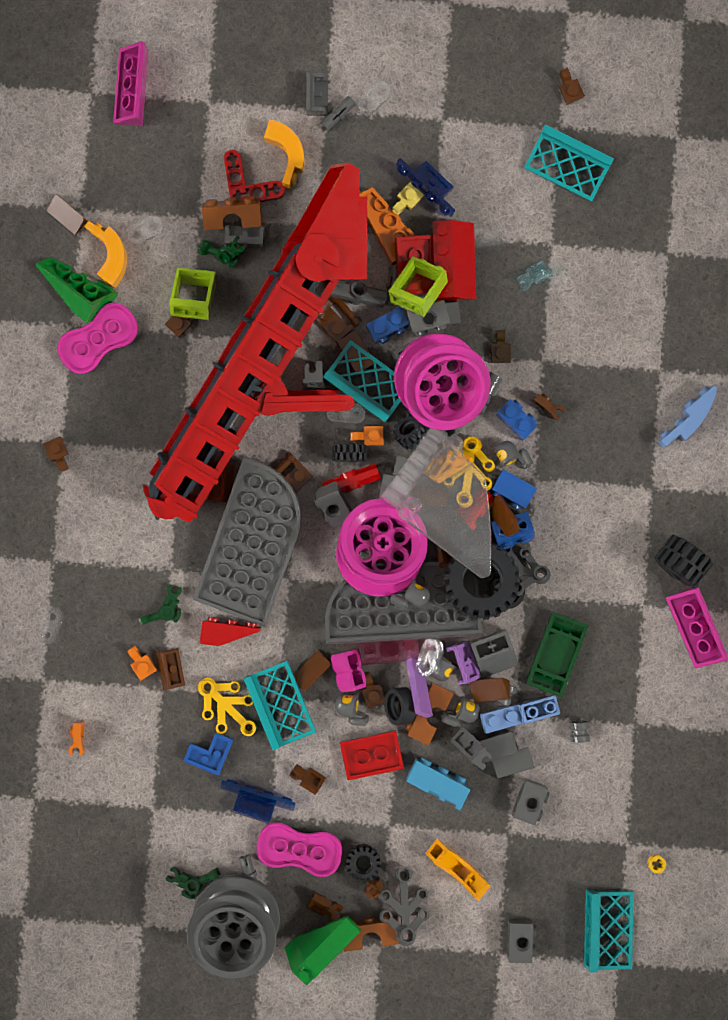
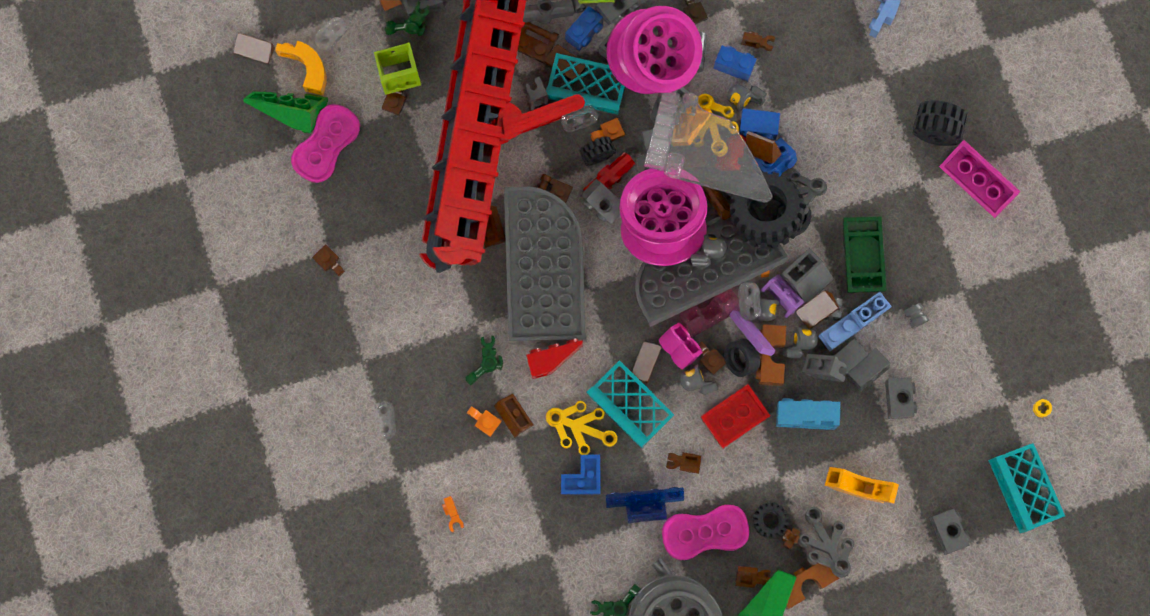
camera: 20 degrees left, 10 degrees down
black tyre [393,413,430,450] -> none

